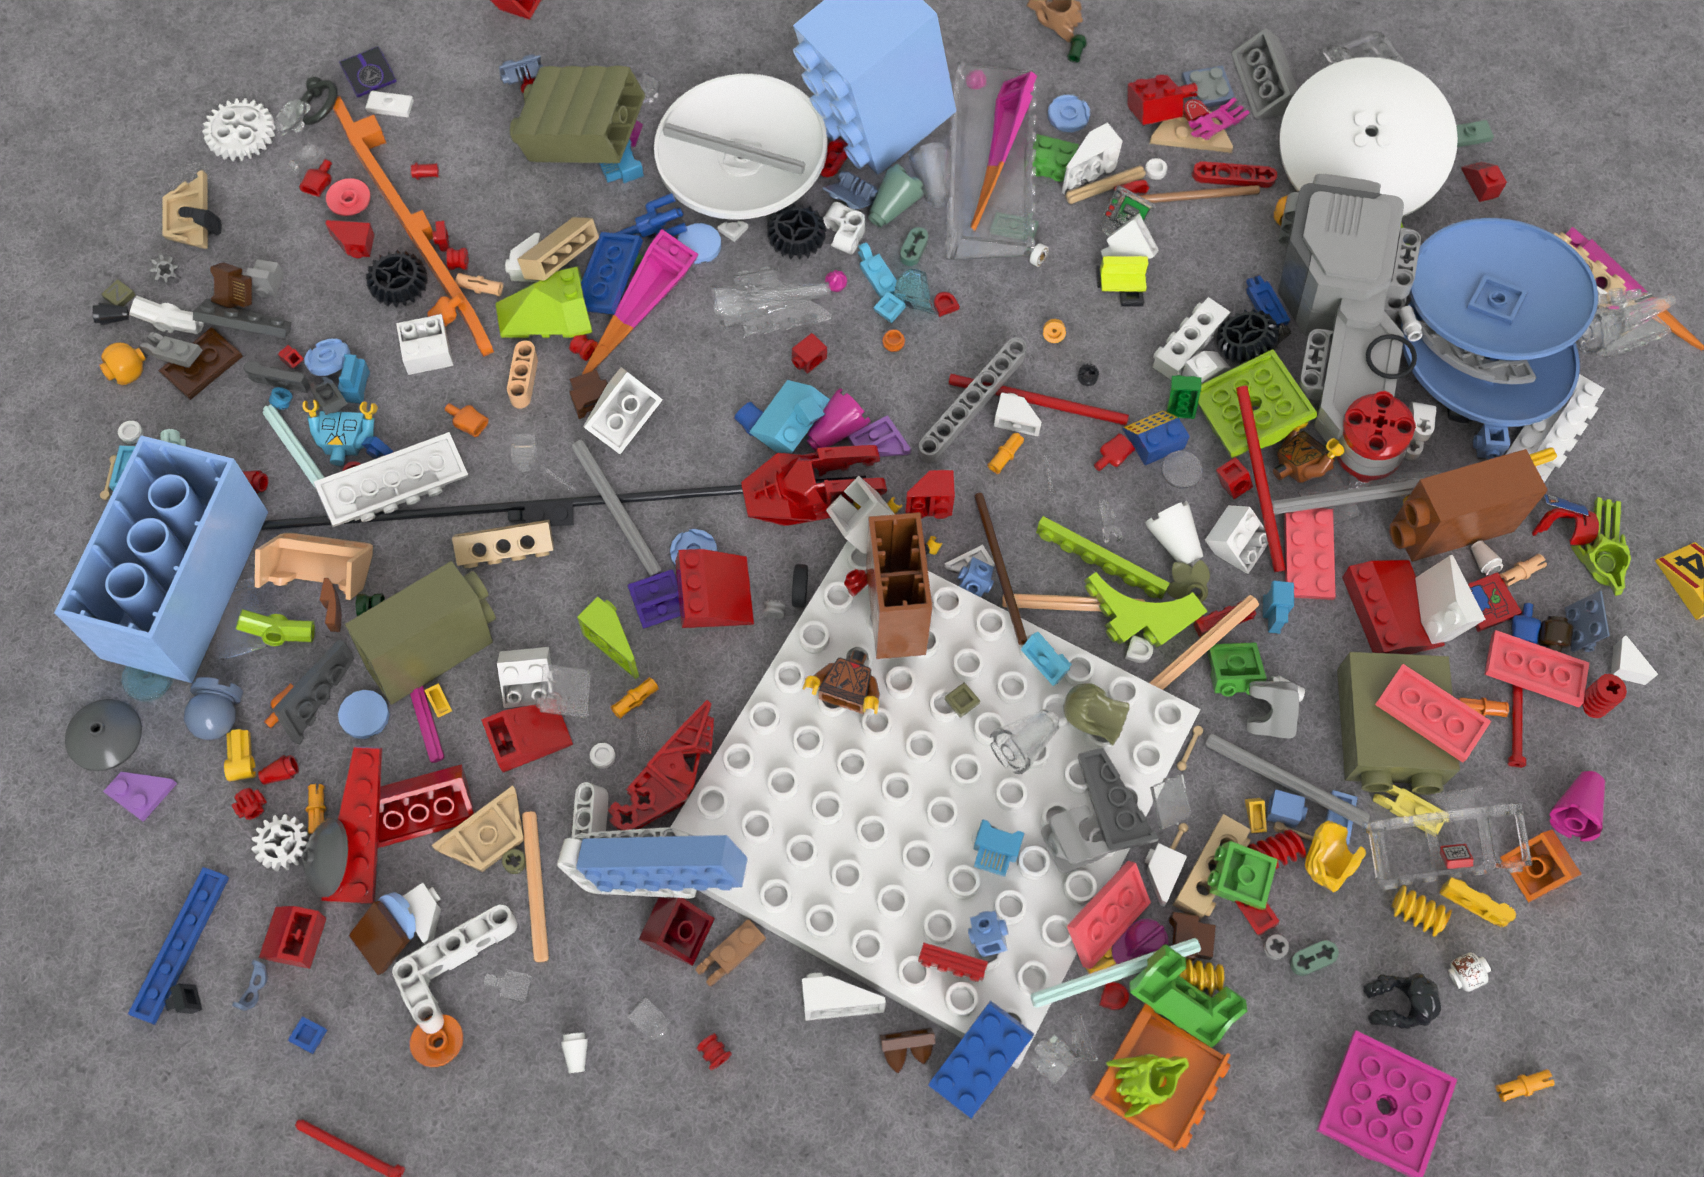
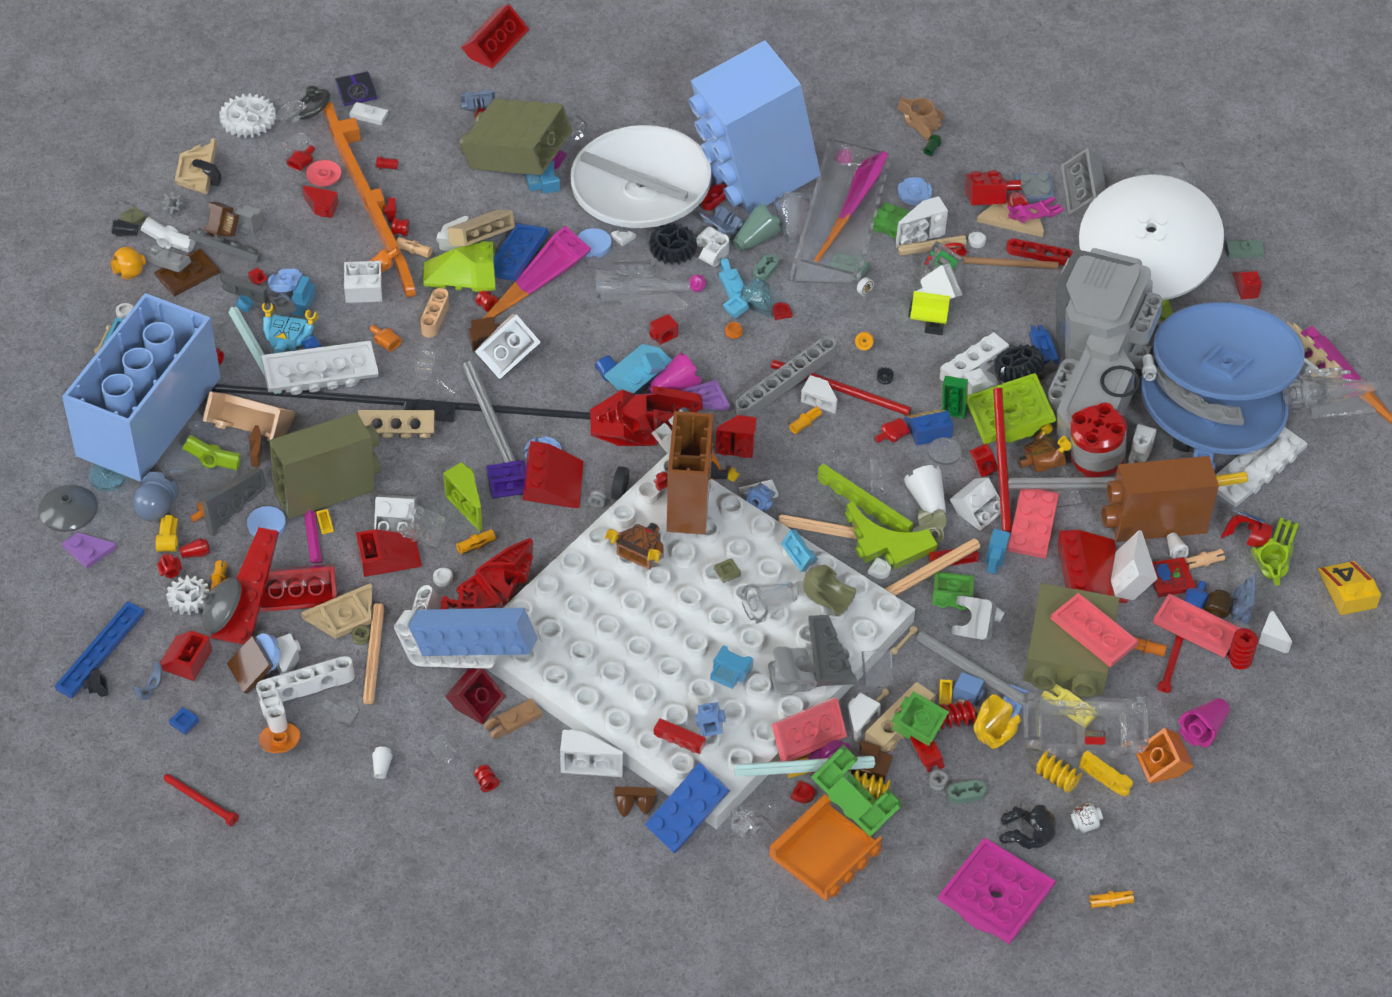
camera: 10 degrees right, 15 degrees down
black gear [366,250,428,308] -> none
blue plant [615,193,687,237] -> none
reddish brown piece [974,493,1027,645] -> none
lime piece [1106,1054,1189,1117] -> none

